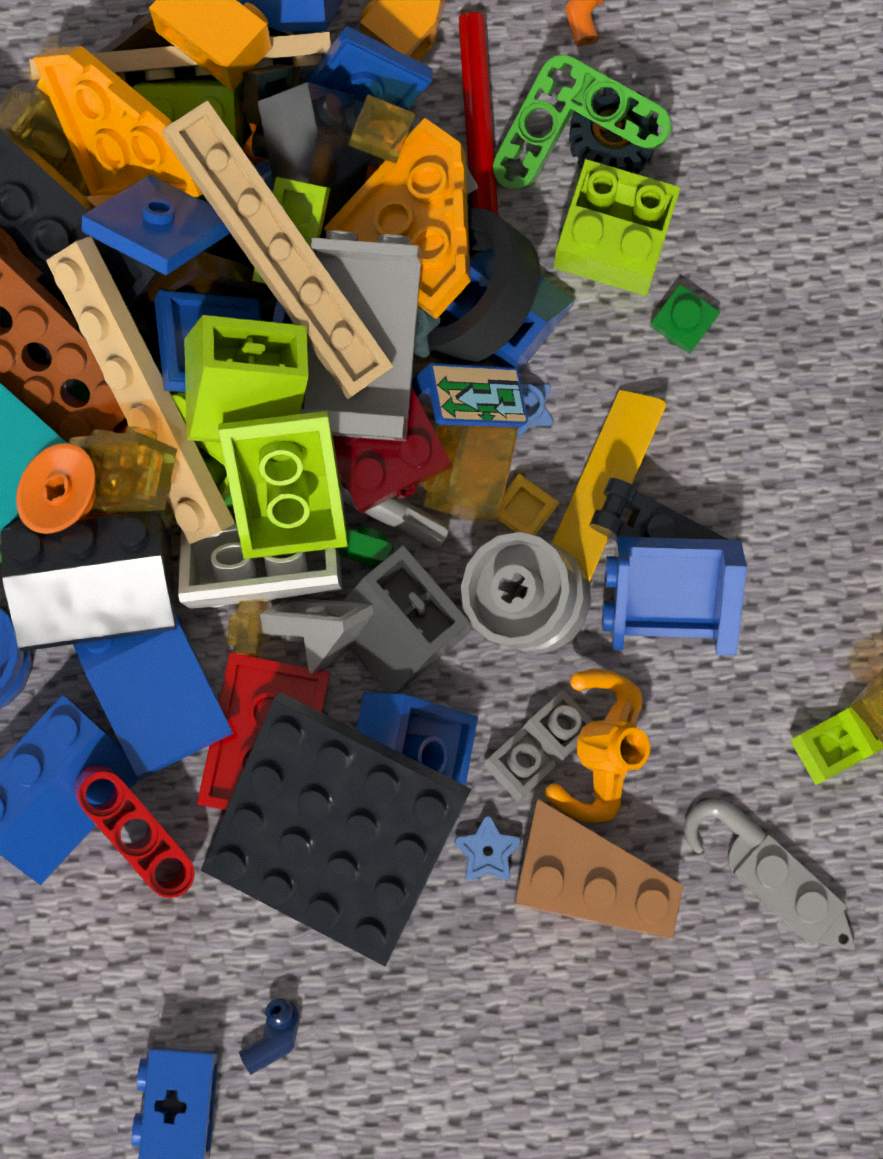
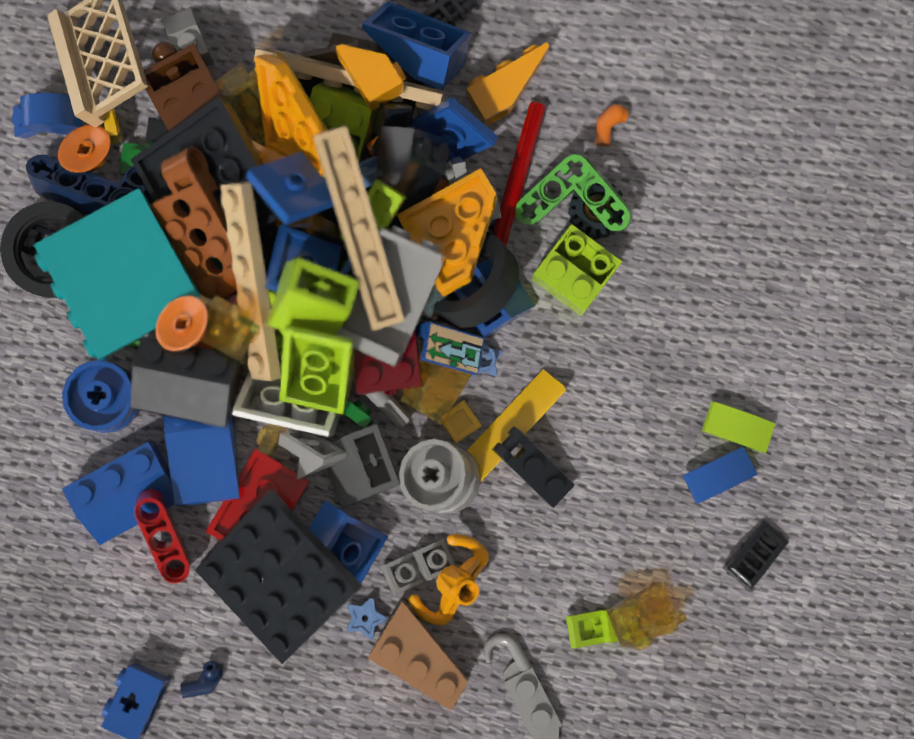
camera: 15 degrees right, 5 degrees up
clear yellow plate [349,95,415,164] -> none
panel [602,537,747,655] -> none
green plate [650,284,720,354] -> none

